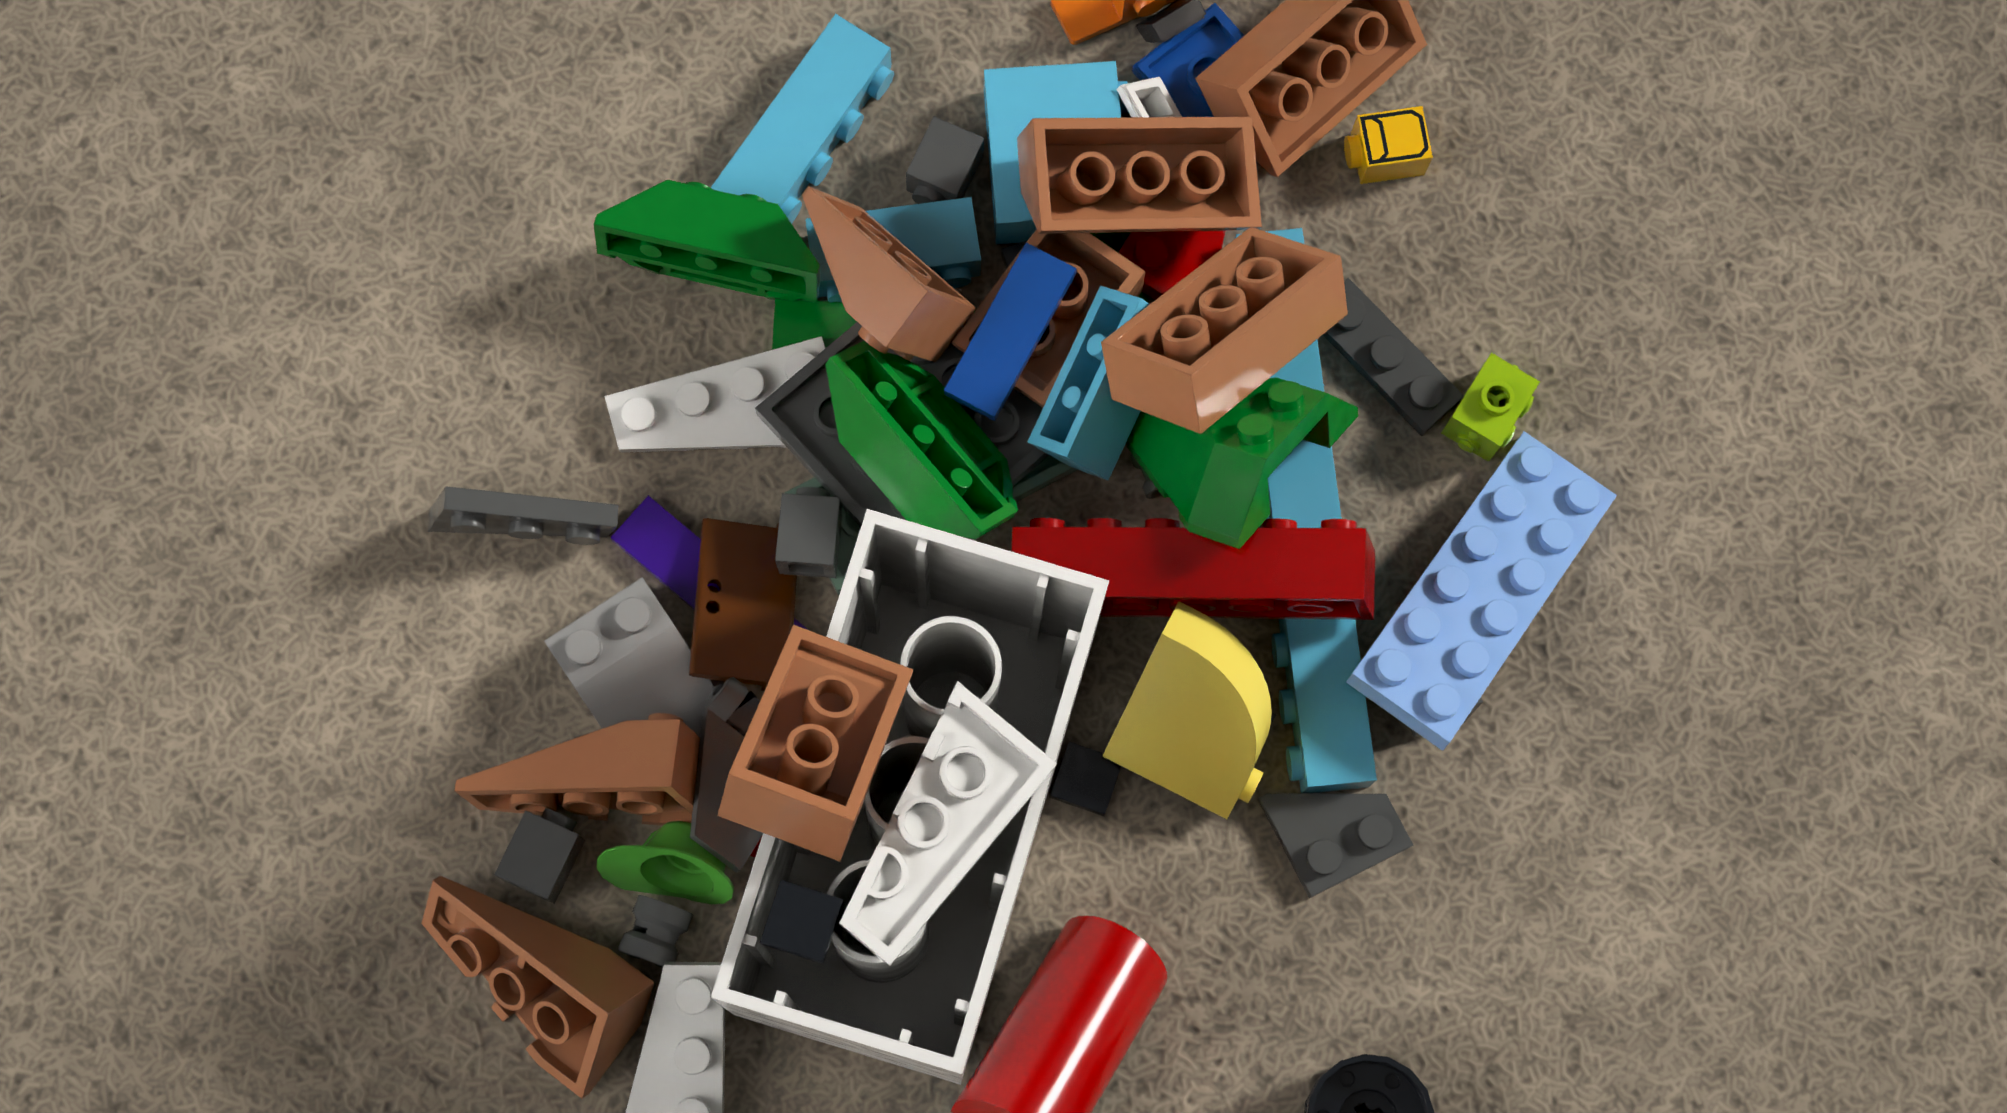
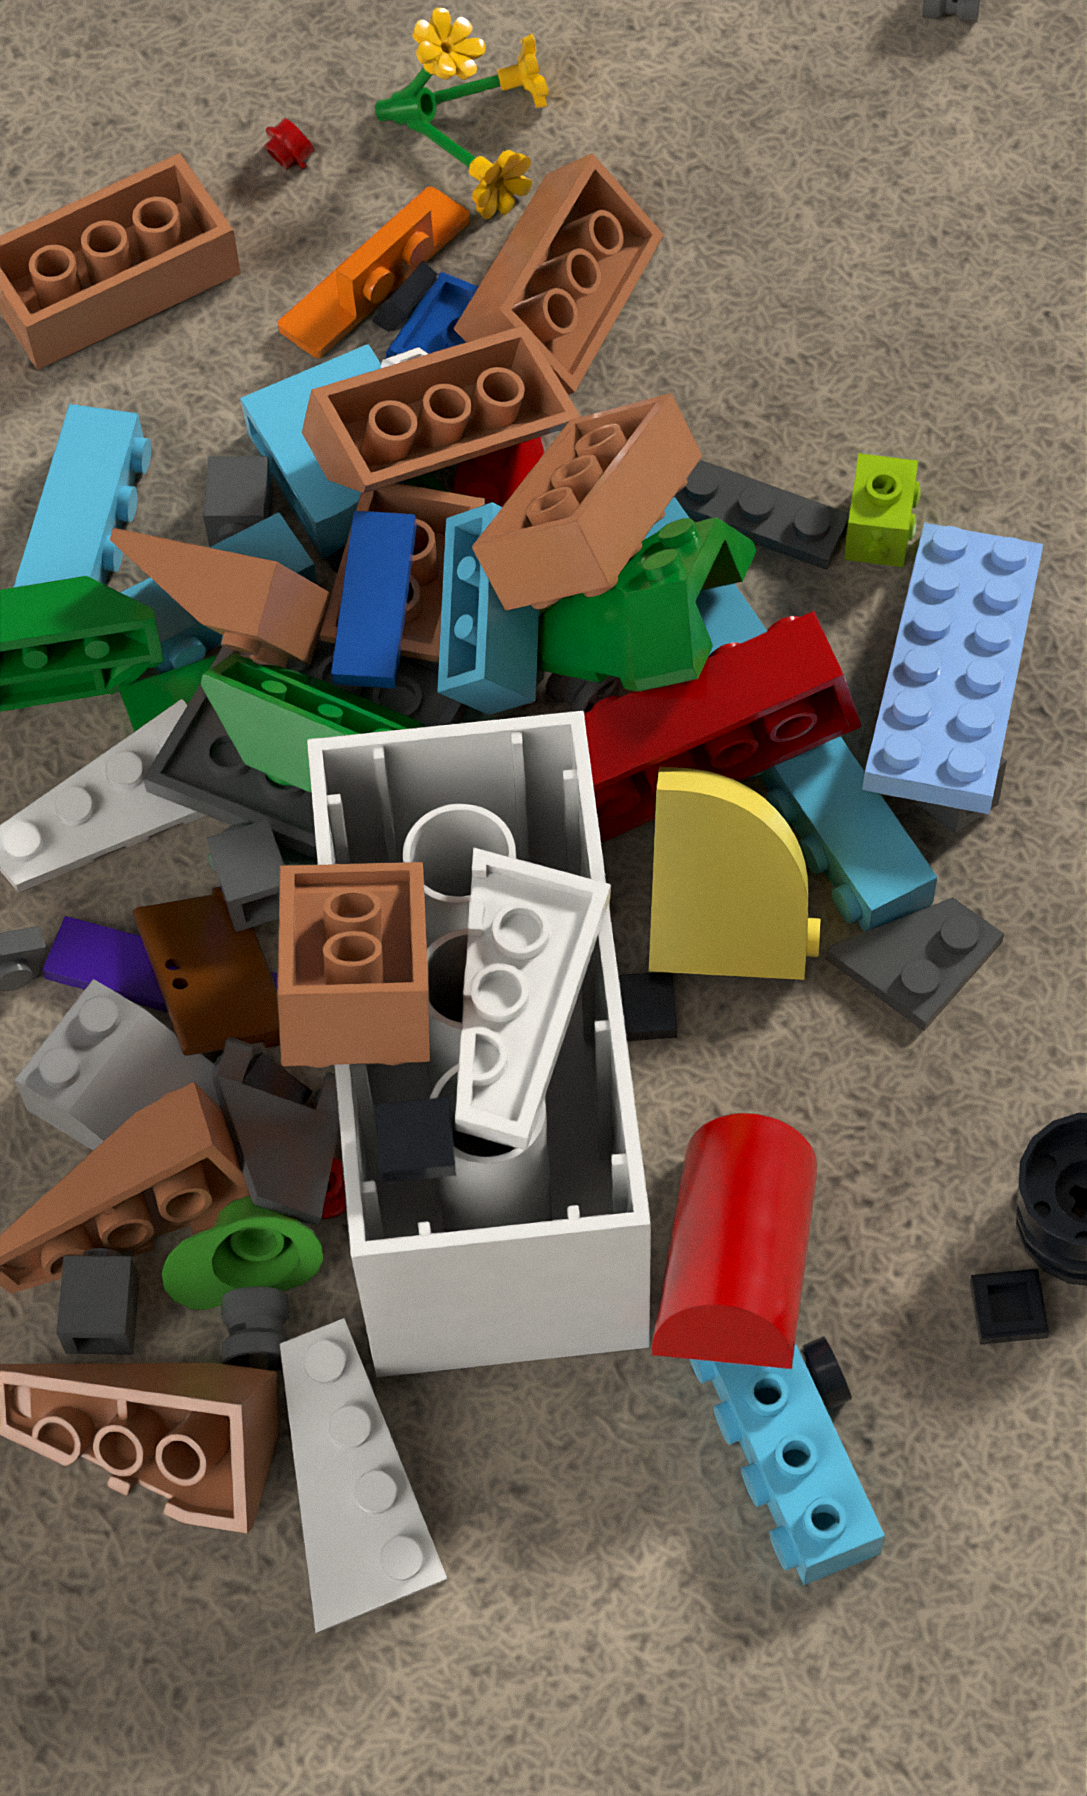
camera: 15 degrees left, 15 degrees down
yellow brick [1344,106,1433,184] -> none

